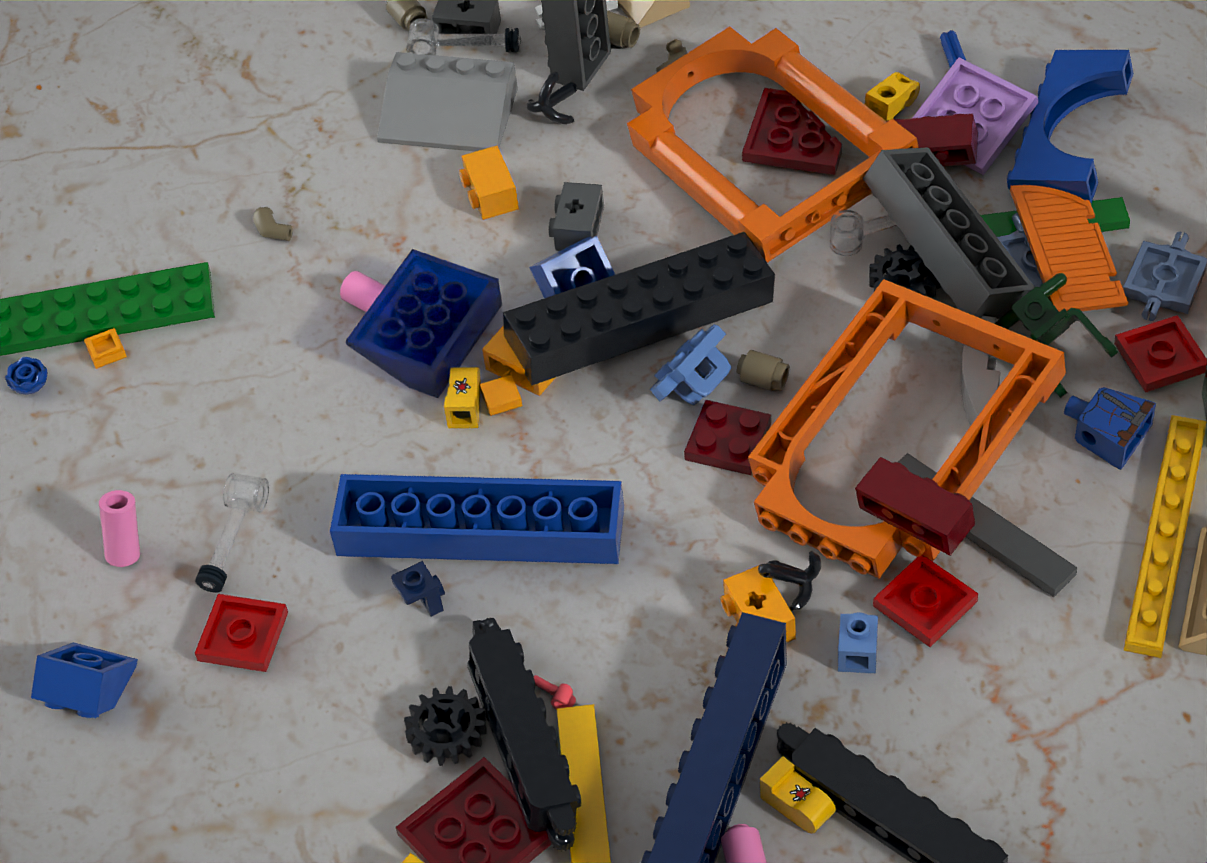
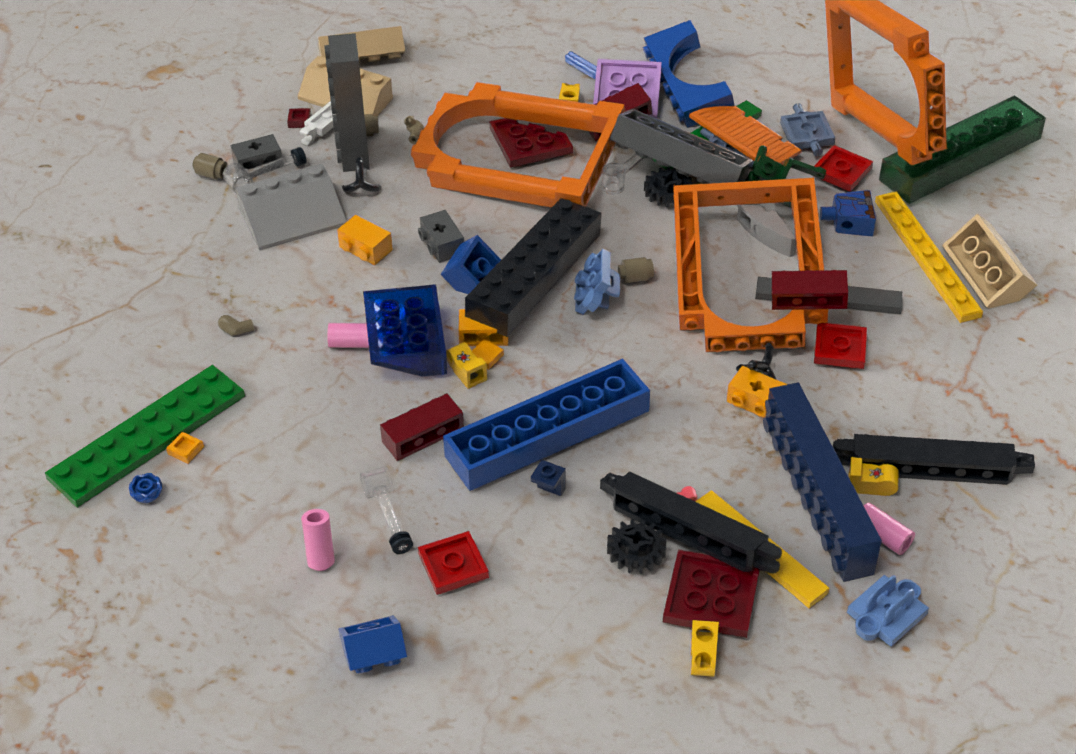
camera: 40 degrees left, 5 degrees down
dark red plate [684,400,772,475] -> none
medium blue brick [838,612,878,674] -> none
none -> dark red brick [380,393,464,461]

